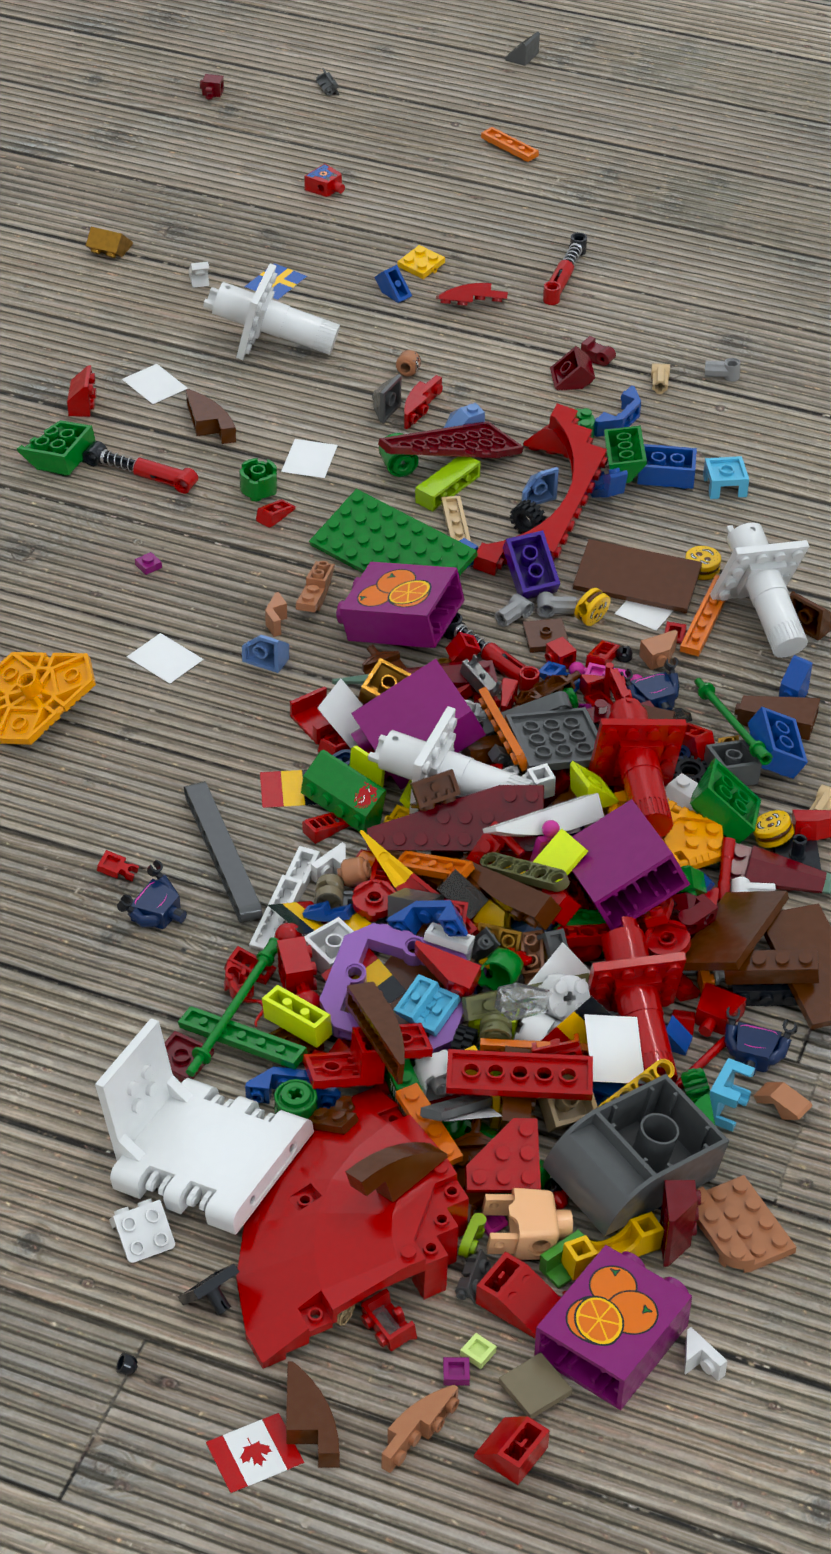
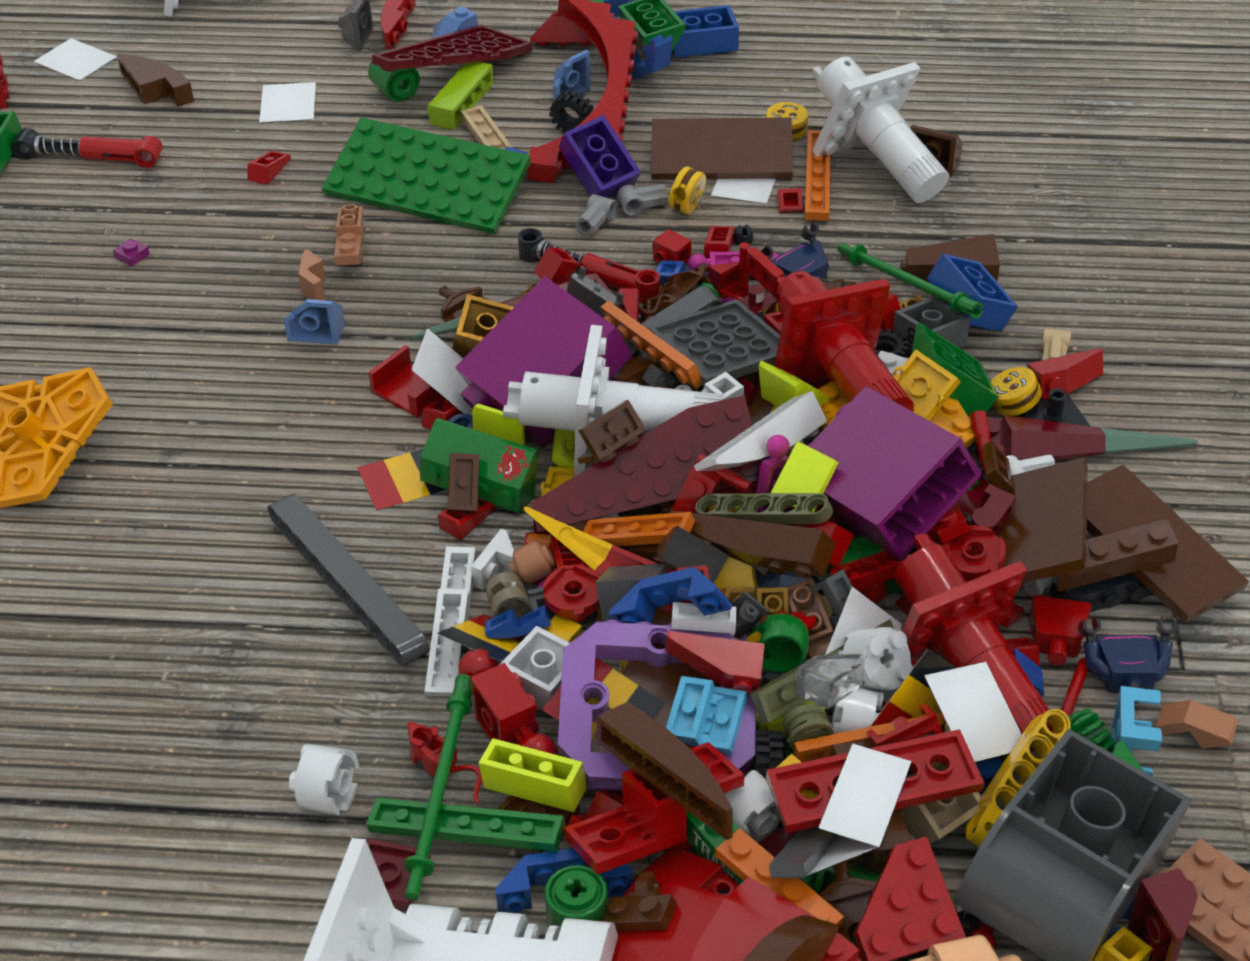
camera: 15 degrees left, 0 degrees up
red plate [97,850,139,881] -> none
dark blue torso [117,860,187,929] -> none
white sticker [127,633,204,684] -> none
red slope [224,946,277,985] -> none
green brick [239,458,277,502] -> none
magenta brick [336,562,465,648] -> none
reddish brown plate [522,618,569,653] -> none
nougat slope [639,630,678,670] -> none
orange plate [697,971,715,995] -> none
medium azure panel [703,456,749,499] -> none
blue slope [779,655,813,697] -> none
none -> white brick [289,744,359,815]
none -> reddish brown plate [447,453,479,513]
none -> white sticker [819,744,911,847]
none -> yellow plate [893,350,960,420]
none -> reddish brown plate [982,440,1013,492]

